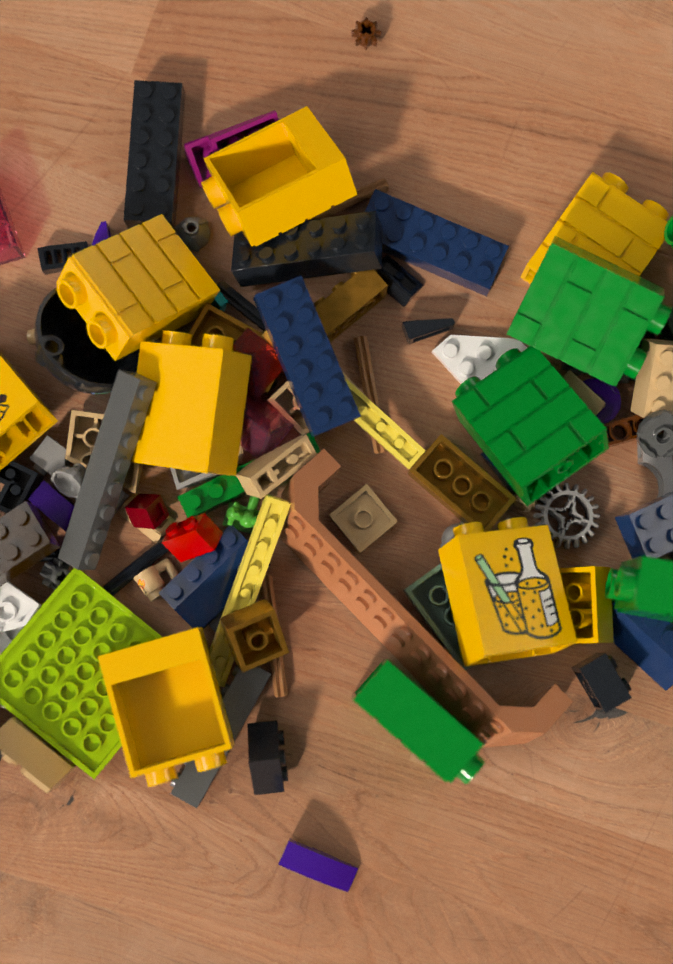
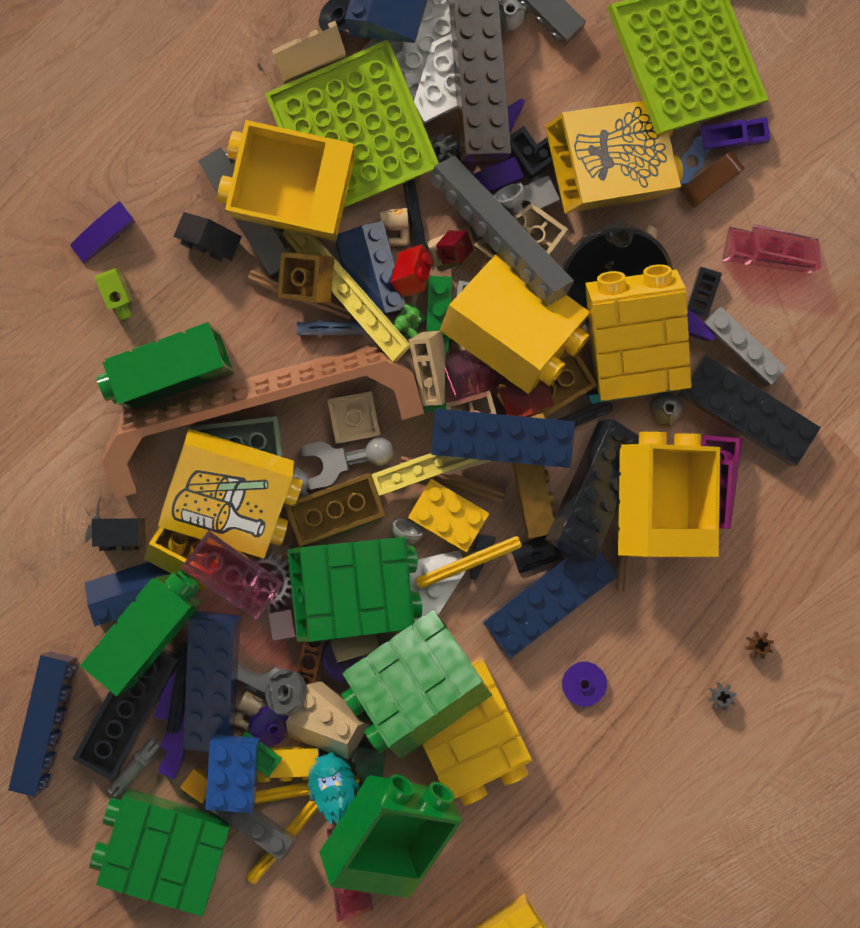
camera: 115 degrees right, 5 degrees up
none -> lime torso [94,268,133,321]
none -> clear pink slope [181,530,284,620]
none -> light grey panel [268,609,296,640]
none -> medium blue pin [297,320,365,337]
none -> light grey piece [299,437,394,489]
none -> light grey piece [392,518,425,546]
none -> yellow brick [408,479,490,552]
none -> yellow axle [416,536,522,589]
none -> dark purple plate [562,661,607,707]
none -> light grey arch [704,306,787,386]
none -> dark grey gear [707,682,737,711]

